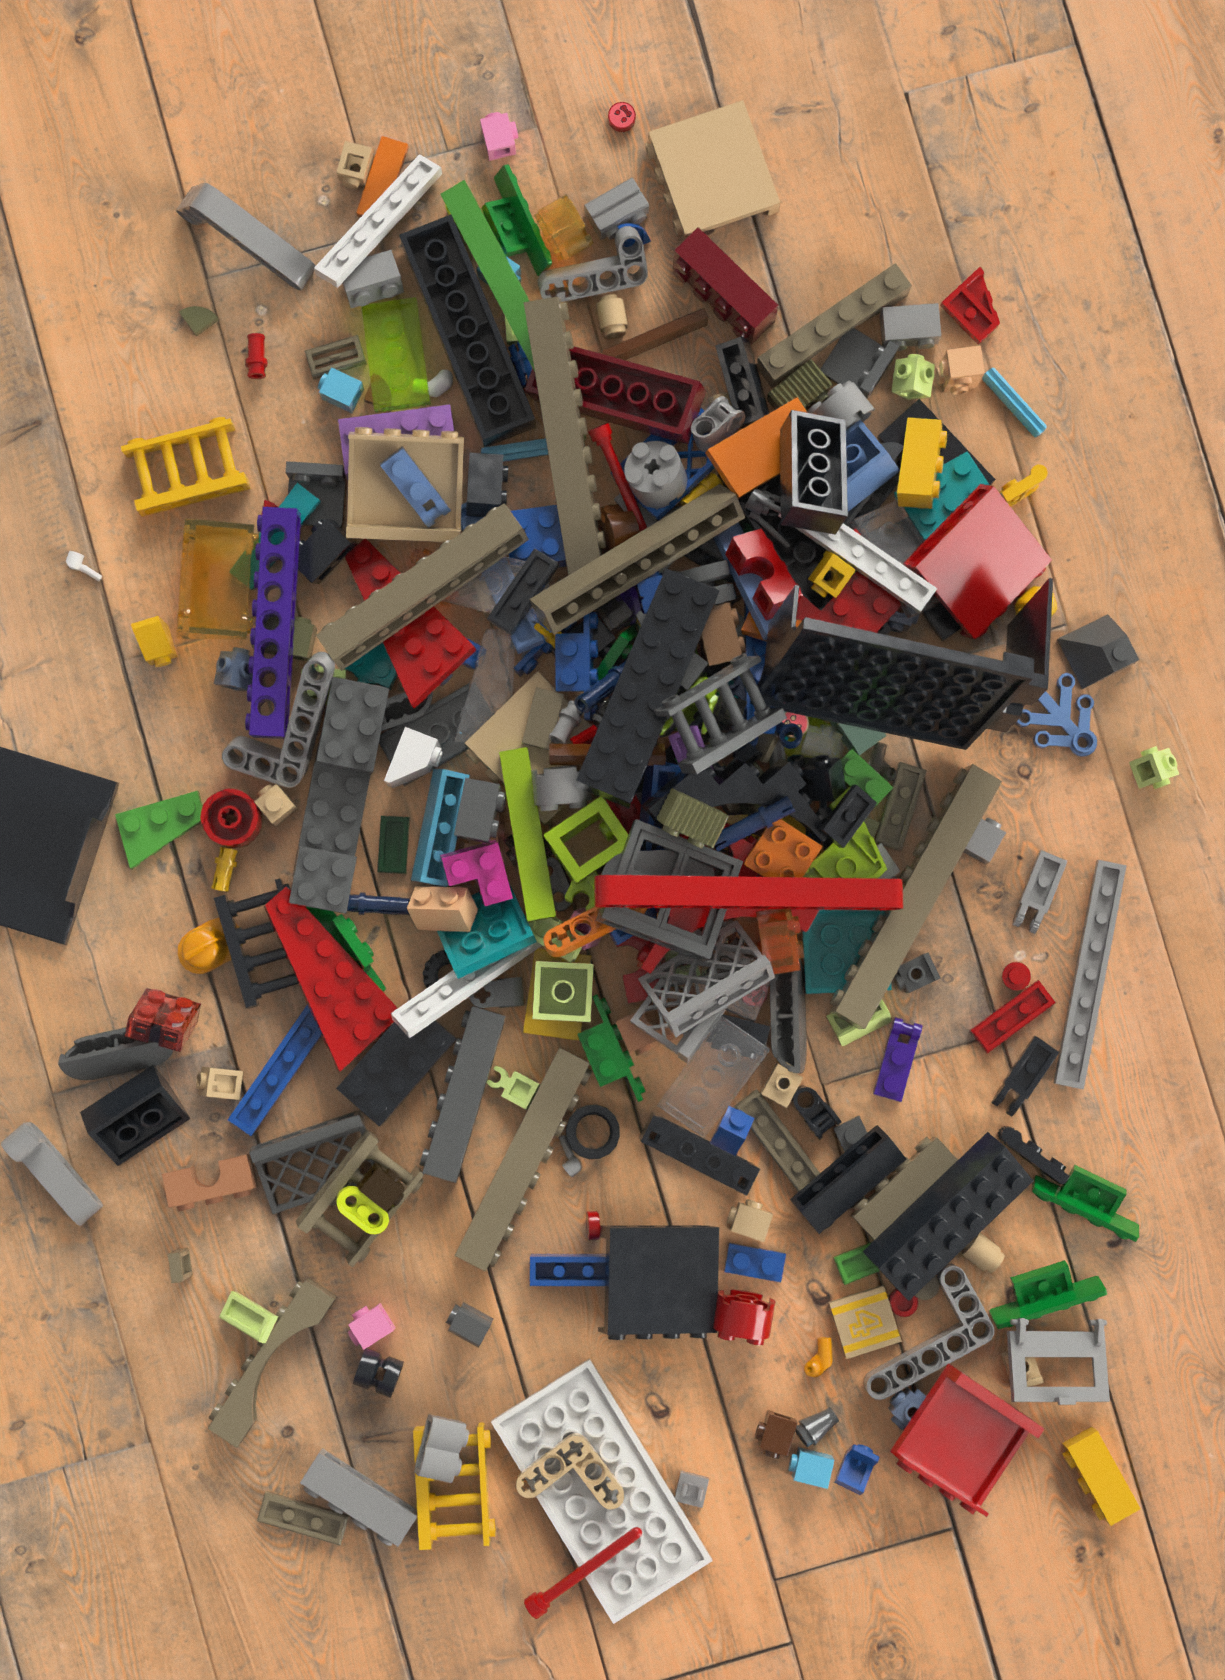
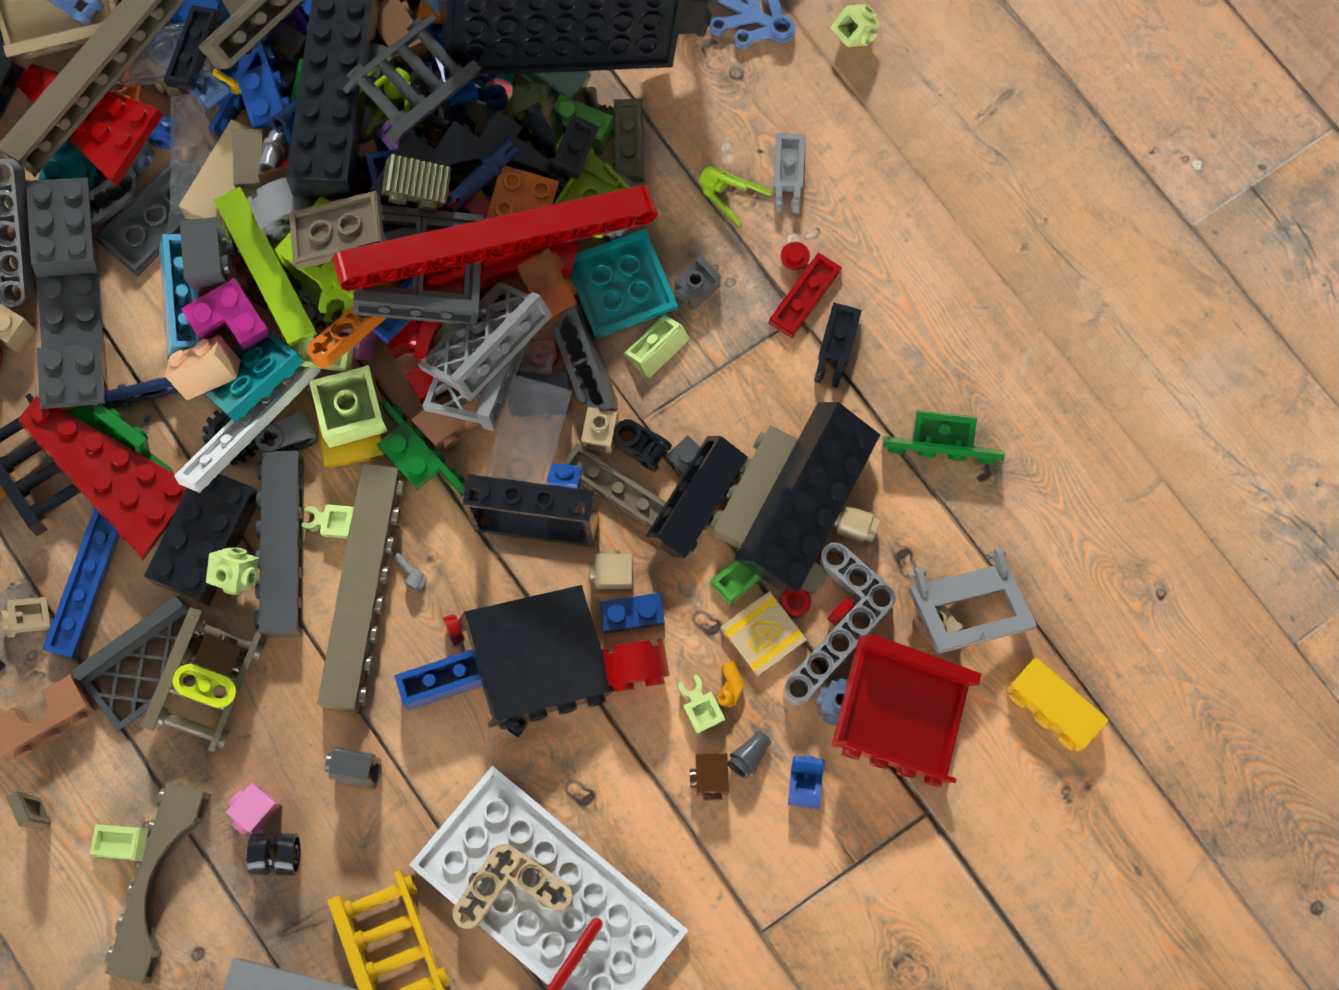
camera: 15 degrees left, 10 degrees down
dark green tile [377,816,410,874] -> none
white slope [384,727,443,788] -> none
light grey brick [414,1414,469,1483] -> none
black tyre [566,1104,620,1160] -> none
light grey tile [675,1471,709,1508] -> none
medium azure brick [788,1447,835,1489] -> none
dark tan brick [830,764,1002,1029] -> none
dark purple plate [873,1017,923,1102] -> none
light grey brick [963,818,1006,864] -> none
green bracket [989,1260,1107,1329] -> none
black hinge [997,1126,1070,1184] -> none
light grey plate [1054,860,1127,1089] -> none
none -> yellowish green brick [206,547,259,595]
none -> dark tan tile [289,191,384,270]
none -> yellowish green plate [678,675,725,735]
none -> lime plant [699,164,773,227]
none -> red tile [827,597,855,626]

